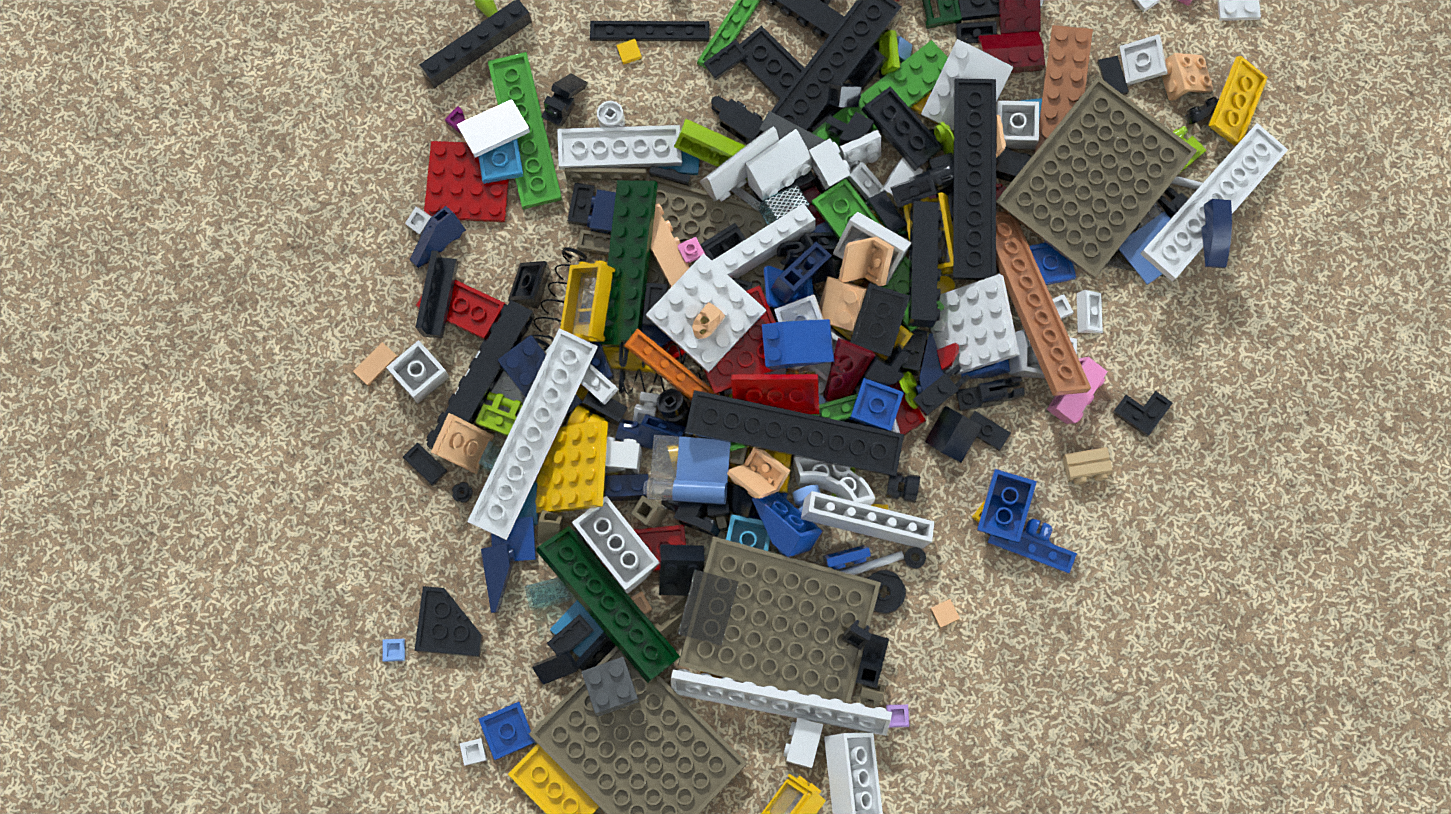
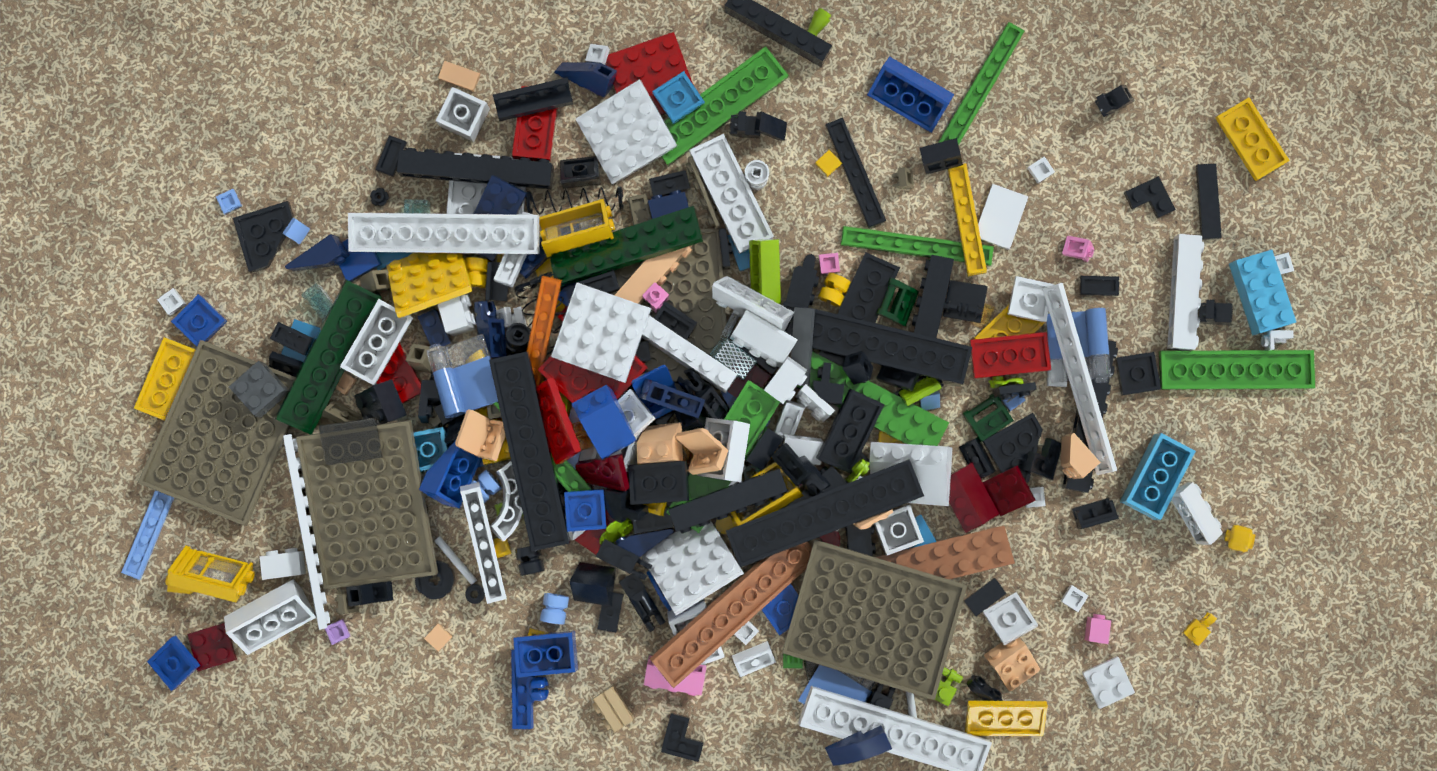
camera: 60 degrees right, 10 degrees up
light nougat tile [431,413,494,474] -> none
magenta tile [445,106,465,133] -> none
white tile [457,99,530,157] -> none
lime plate [475,392,523,437] -> none
black tile [532,650,580,685] -> none
light nougat rock [692,302,725,339] -> none
black plate [704,39,748,80] -> none
blue plate [823,545,871,570] -> none
black tile [842,620,872,650] -> none
red tile [937,343,959,370] -> none
none -> light blue tile [283,218,310,244]
none -> light blue wheel [540,593,569,624]
none -> white plate [576,79,678,185]
none -> bright green tile [783,653,803,669]
none -> yellow wheel [818,272,851,307]
none -> bright pink plate [819,253,840,275]
none -> dark green plate [876,278,919,327]

